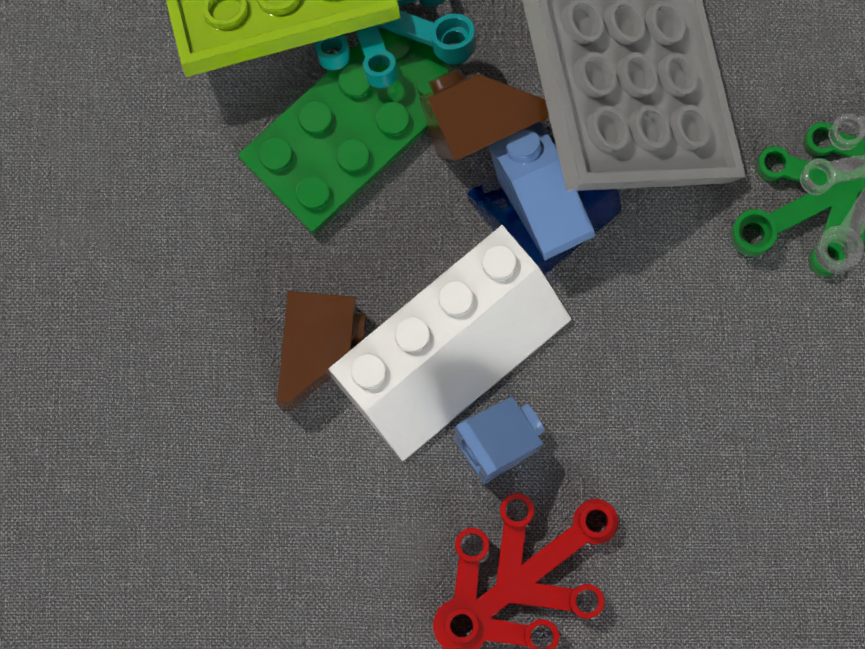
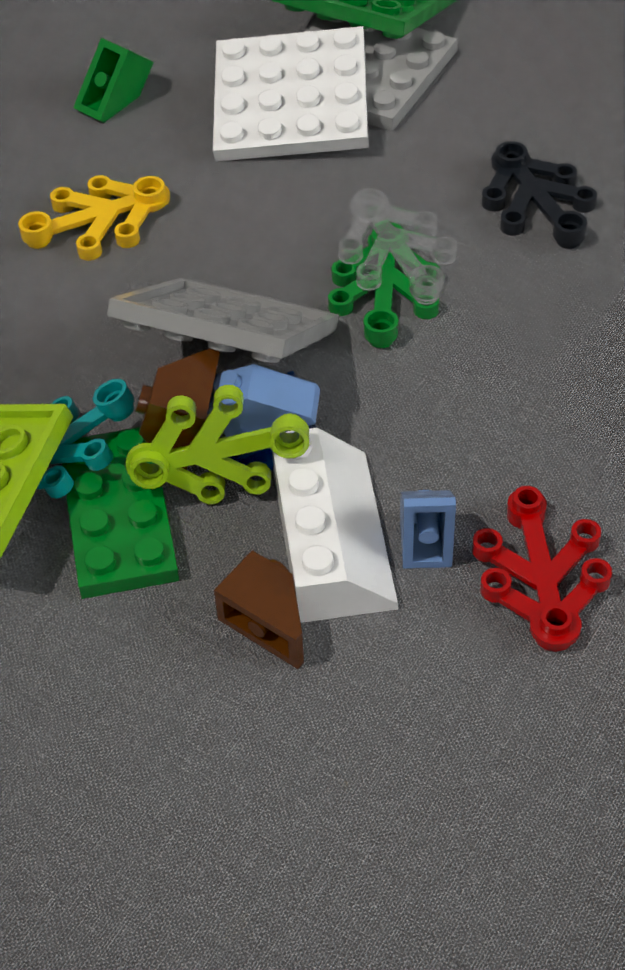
camera: 55 degrees left, 30 degrees down
none -> lime plant [126,385,309,504]

